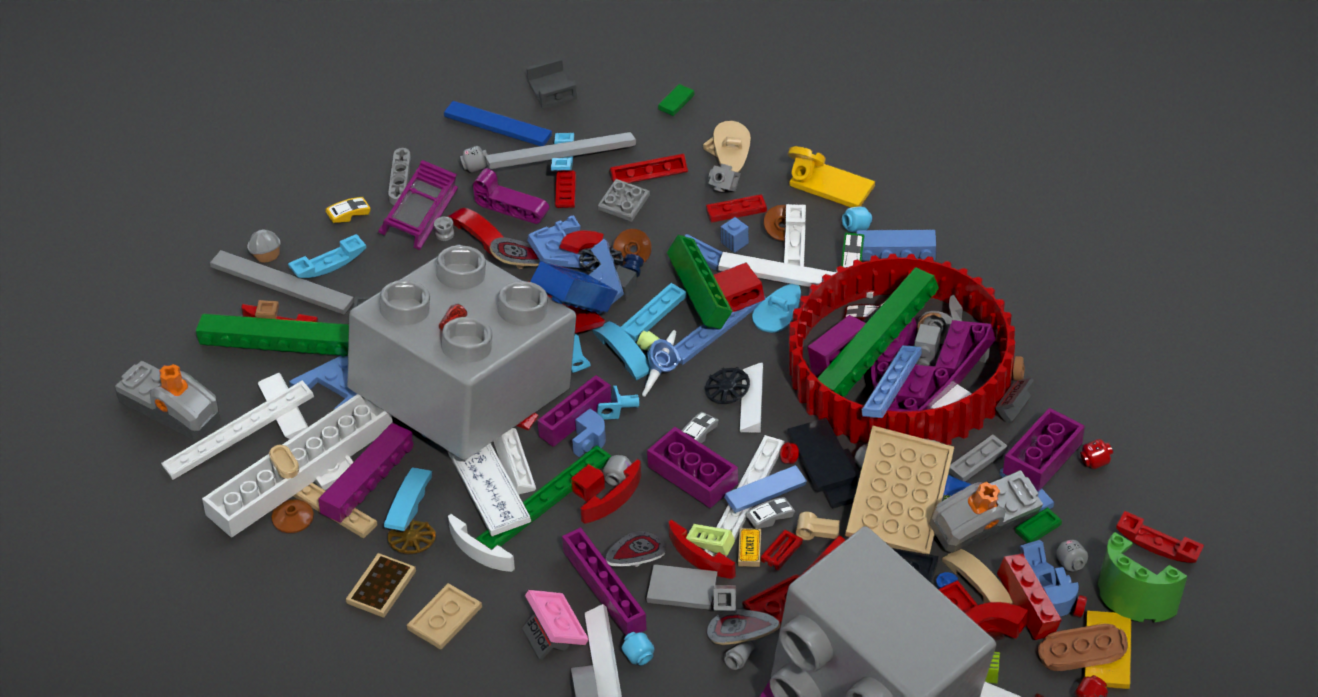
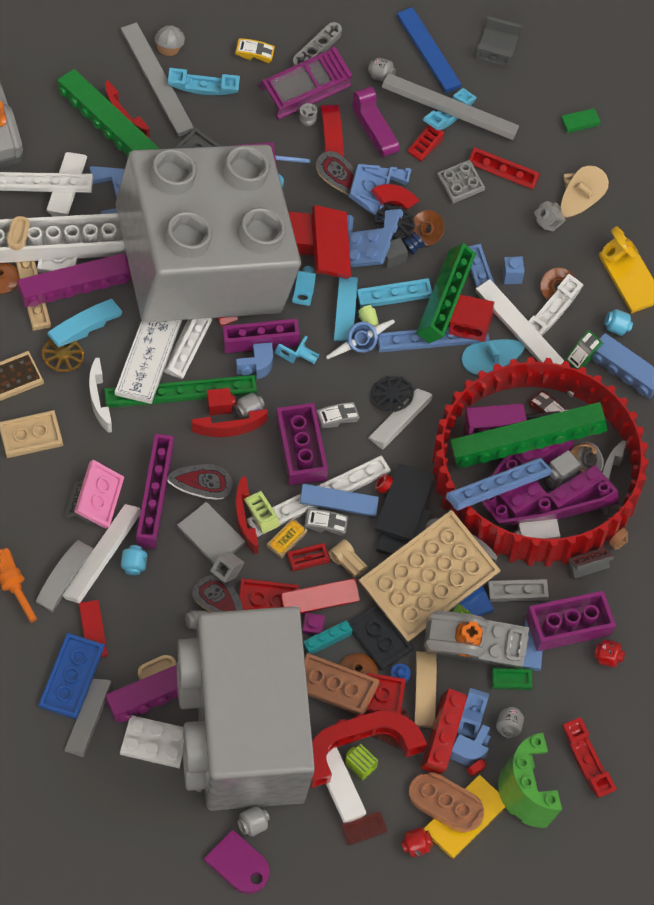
camera: 30 degrees right, 15 degrees up
medium nougat tile [255,300,279,319] -> none
clear red cone [438,304,467,331] -> none
blue brick [530,261,618,313] -> none
red tile [706,194,767,223] -> none

